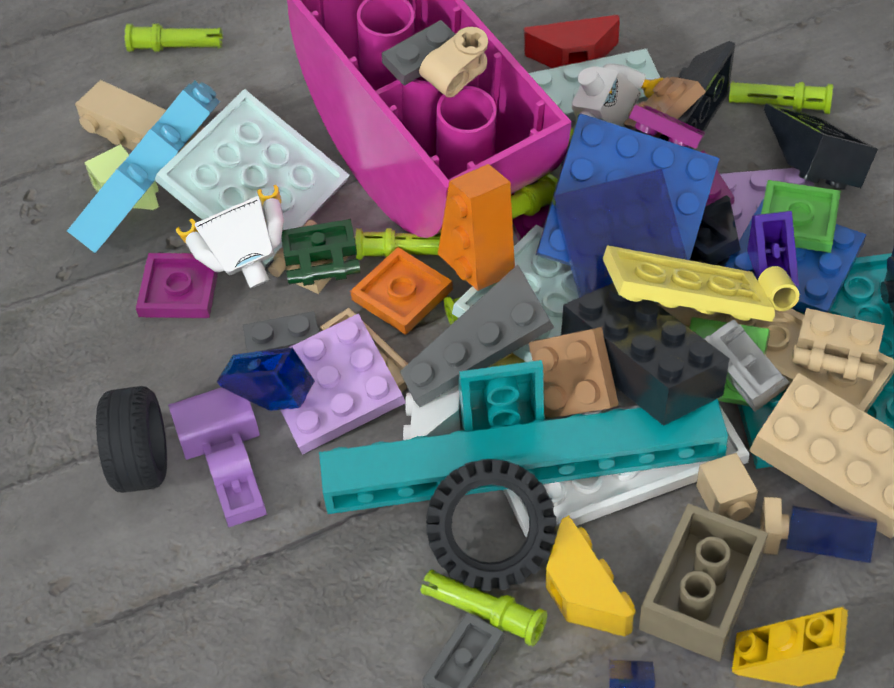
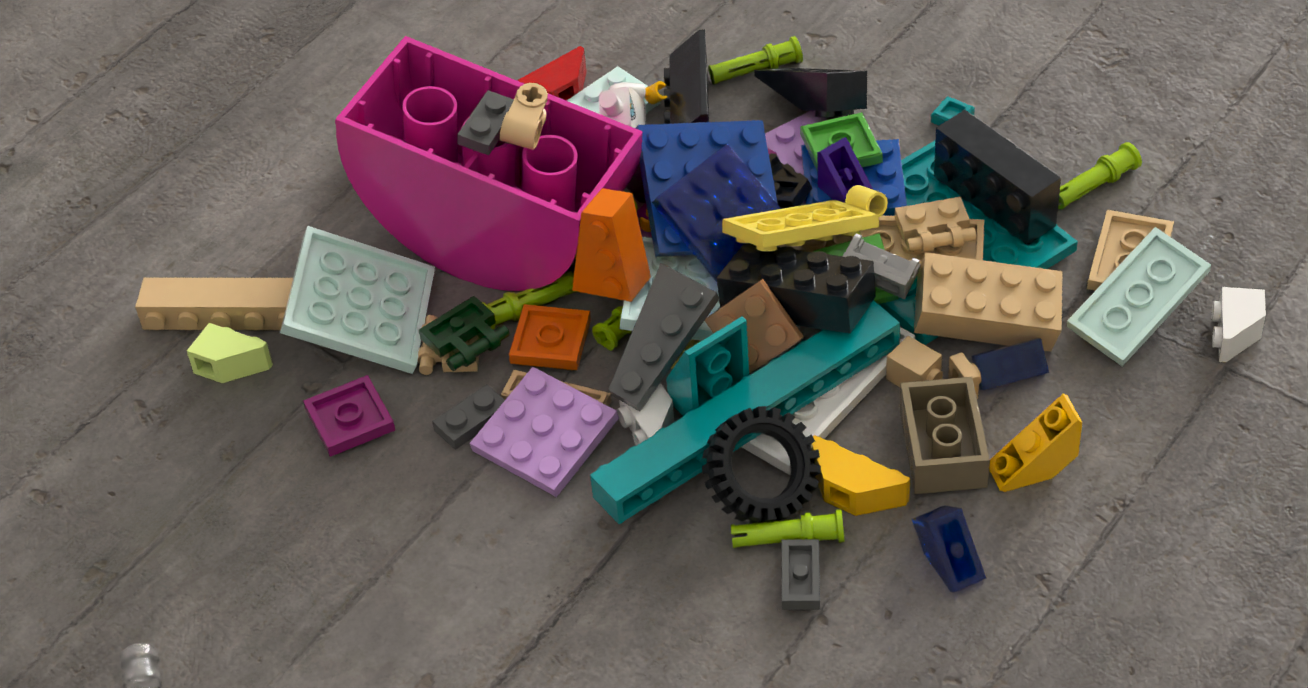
camera: 30 degrees left, 5 degrees down
medium azure arch [67,80,221,253] -> none
black tyre [96,386,167,493] -> none
lime pin [125,24,223,52] -> none
medium lavender plate [168,381,267,527] -> none
white torso [176,185,284,288] -> none
clear blue slope [217,347,315,411] -> none
medium nougat plate [623,77,706,138] -> none
magenta plate [629,103,706,149] -> none

